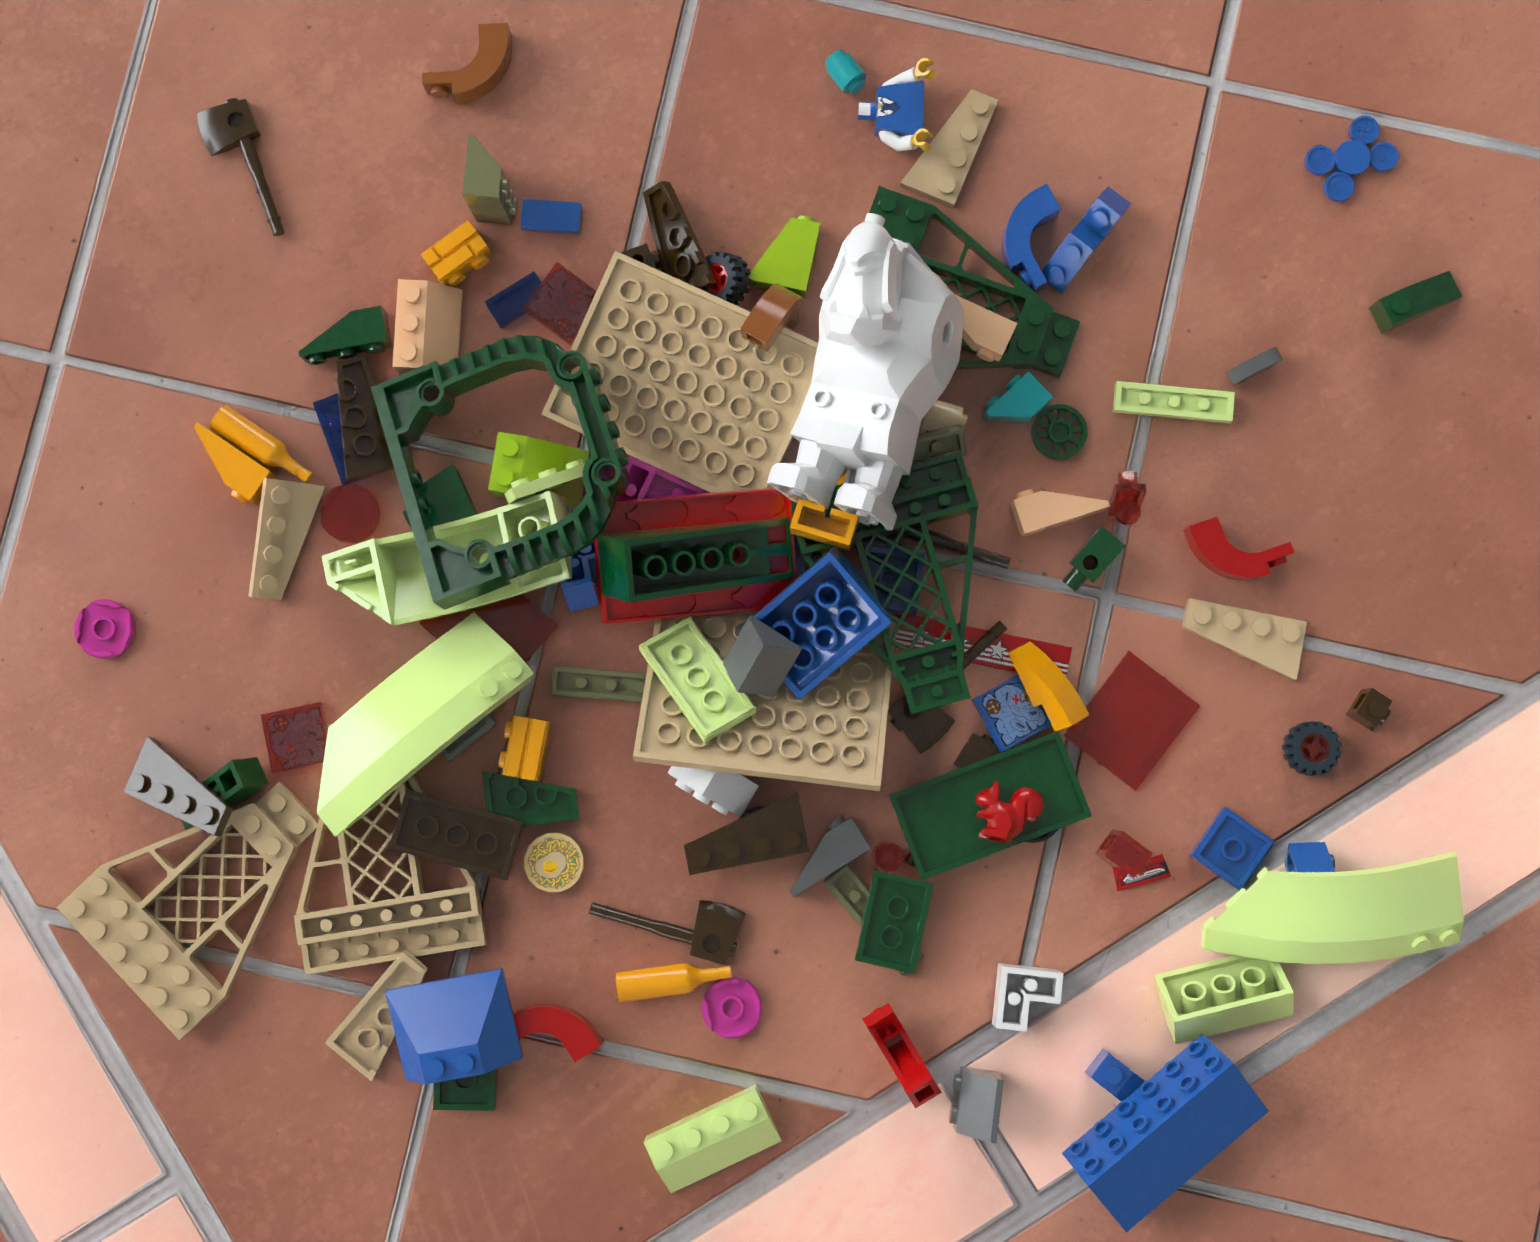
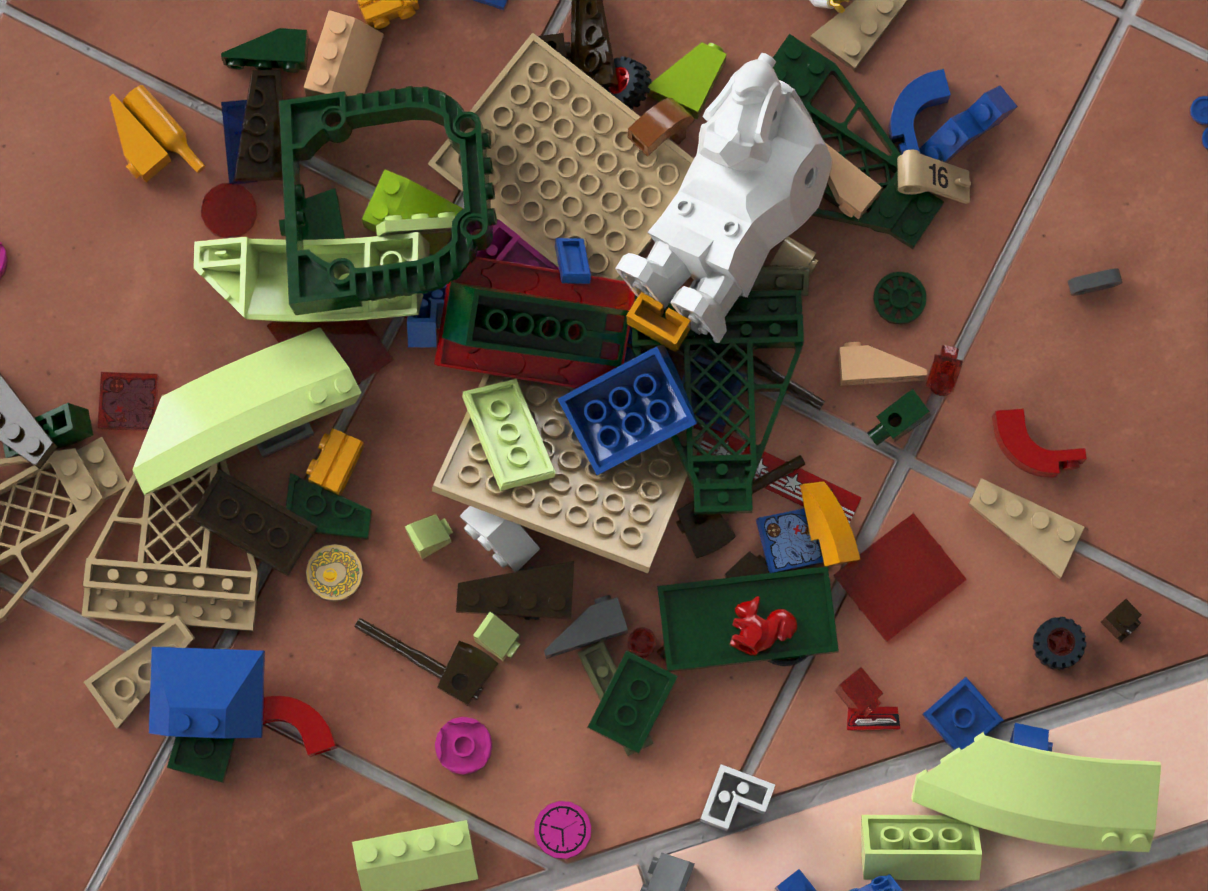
camera: 10 degrees right, 5 degrees down
tan wing [248,478,325,600] -> none
clear blue tile [485,271,543,328] -> none
clear red tile [522,262,597,345] -> none
olive tile [550,665,646,703] -> none
light orange piece [616,963,732,1003] -> none
dark grey slope [723,615,803,697] -> none
red arch [862,1003,942,1108] -> none
teal slope [983,371,1053,423] -> none
yellowish green plate [1112,381,1235,423] -> none
none -> yellowish green slope [405,514,453,559]
none -> yellowish green slope [473,612,521,661]
none -> dark pink tile [534,801,591,859]
none -> blue tile [555,238,591,284]
none -> tan door [897,150,971,204]

